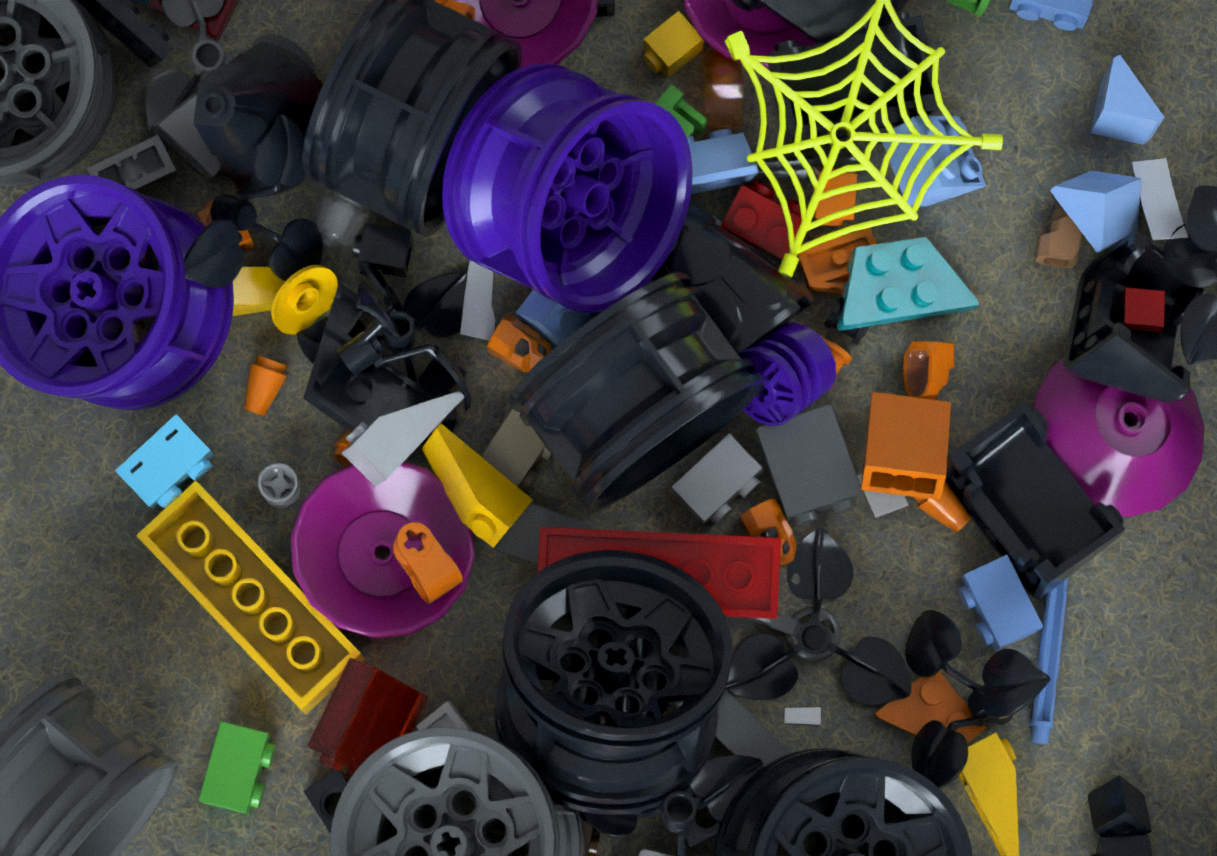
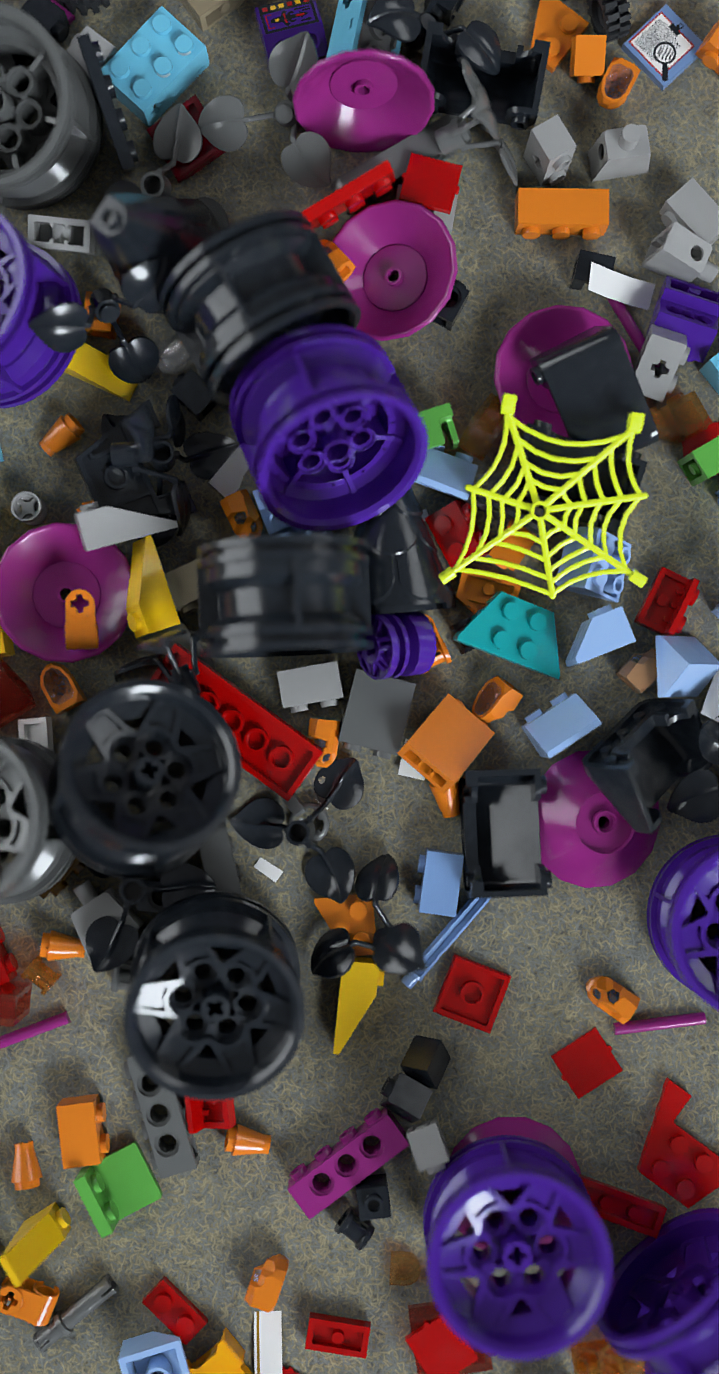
camera: 30 degrees right, 10 degrees up
yellow dish [271,265,338,335] -> none
yellow brick [642,11,704,78] -> none
red tile [1122,287,1165,333] -> none
none -> rock [40,662,87,715]
none -> black plant [114,629,202,694]
none -> red tile [433,953,512,1034]
none -> light blue slope [521,692,602,758]
none -> light blue slope [565,604,636,667]
none -> red bracket [634,566,700,636]

